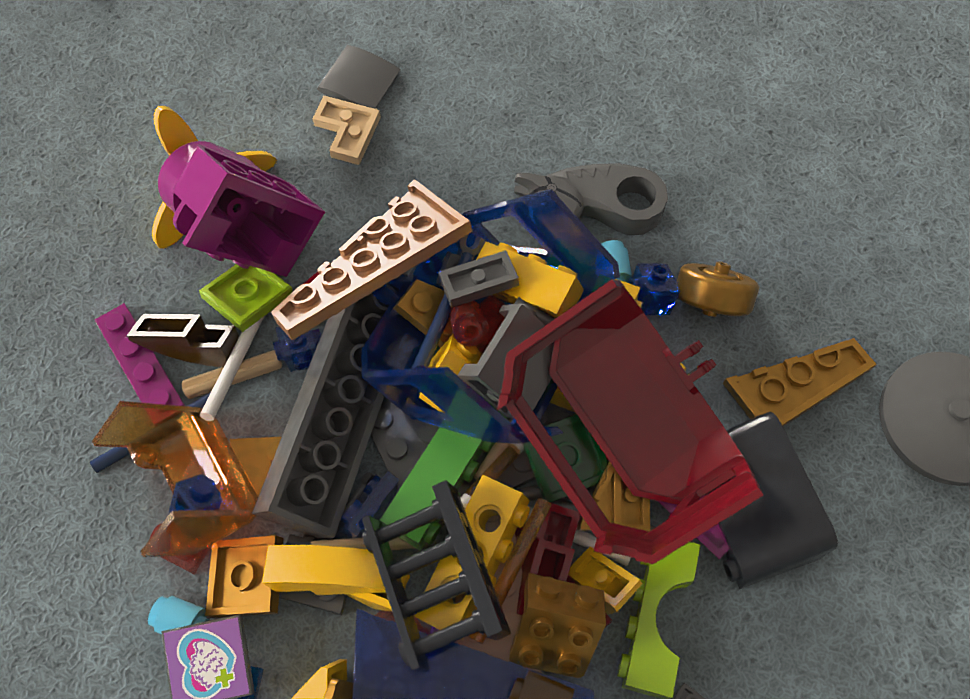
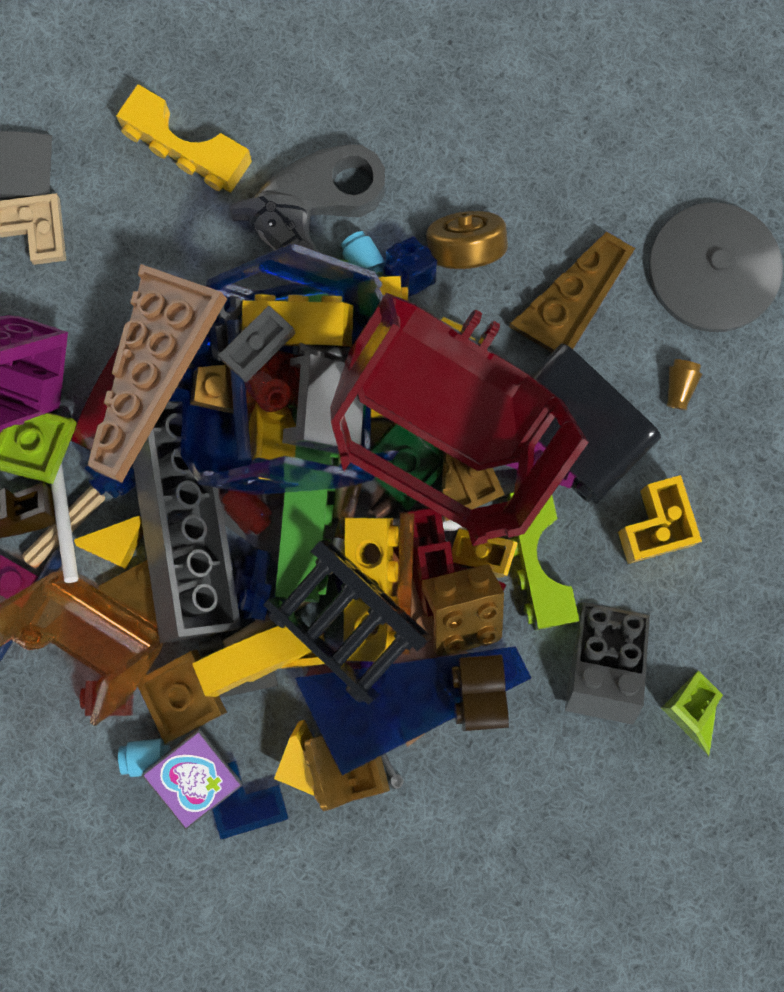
camera: 30 degrees left, 15 degrees up
clear blue brick [169,473,222,538] -> none
none -> yellow slope [74,515,143,569]
none -> yellow arch [116,84,252,193]
none -> clear red brick [221,483,272,535]
none -> yellow brick [618,475,702,564]
none -> pearl gold cone [667,359,702,410]

